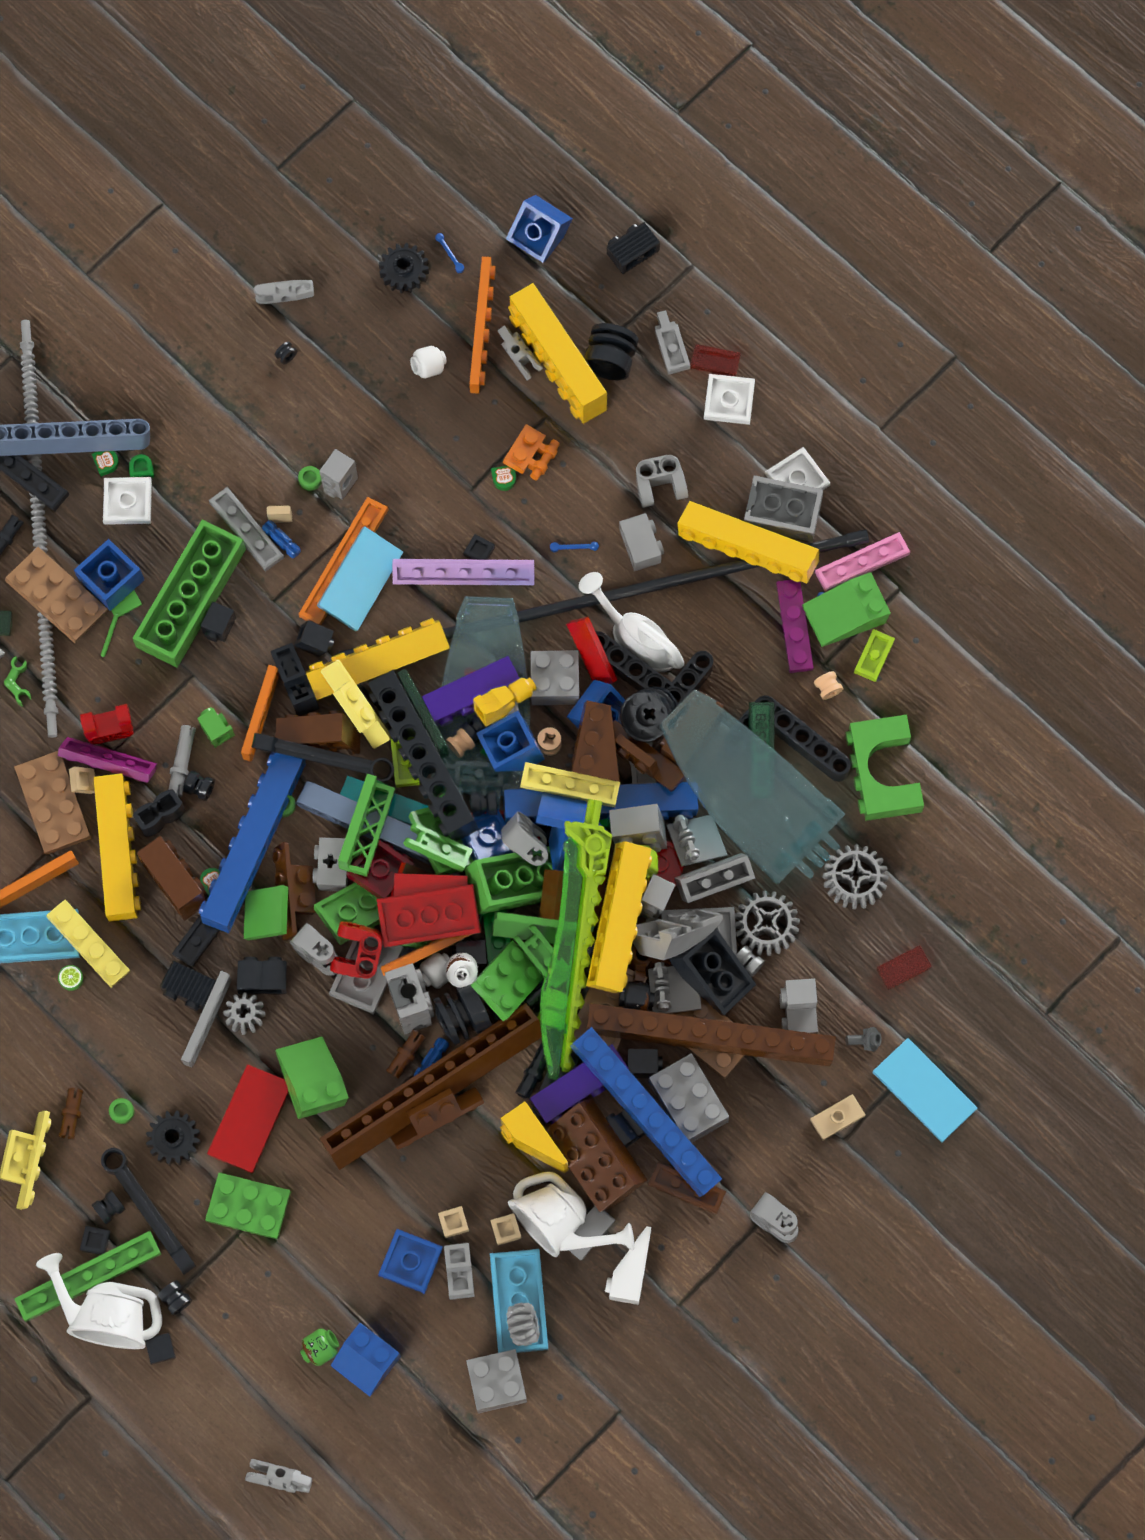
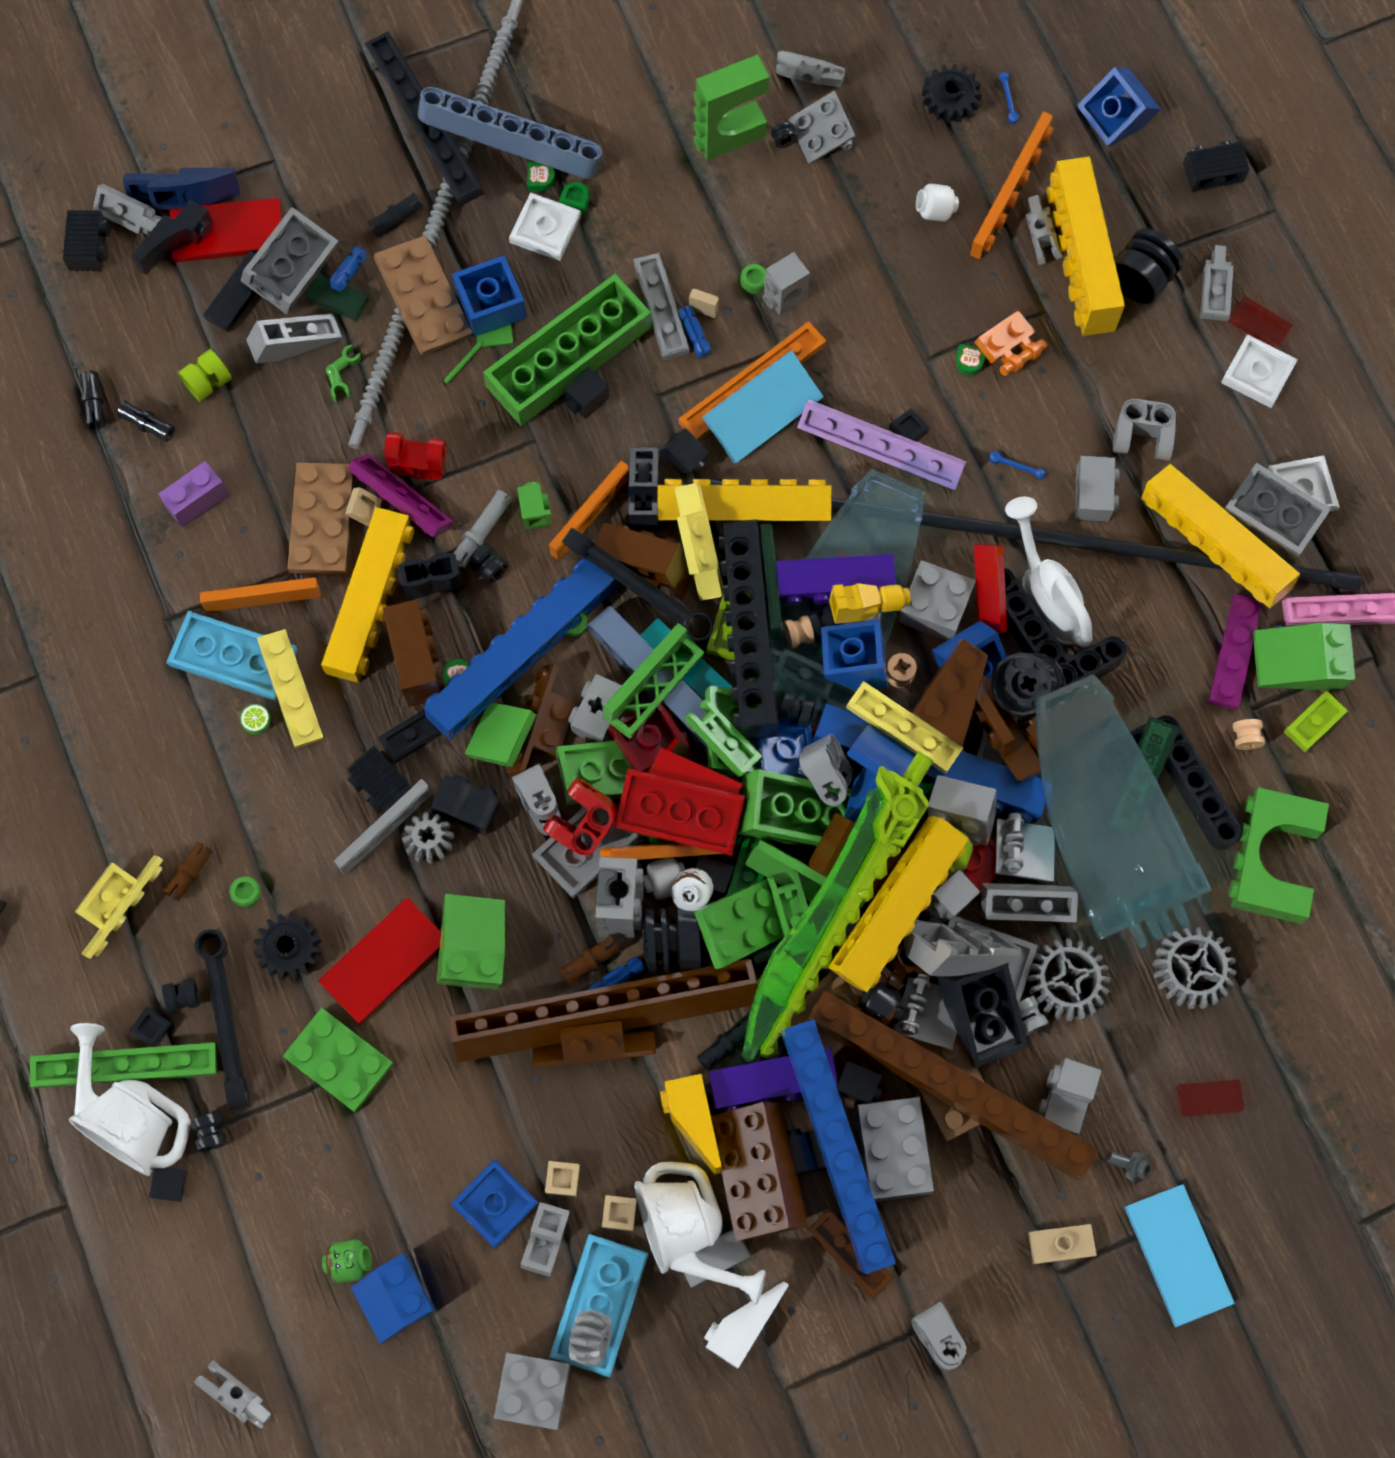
camera: 20 degrees right, 0 degrees up
none -> bright green arch [693,54,770,161]
none -> light grey hinge [788,91,856,164]

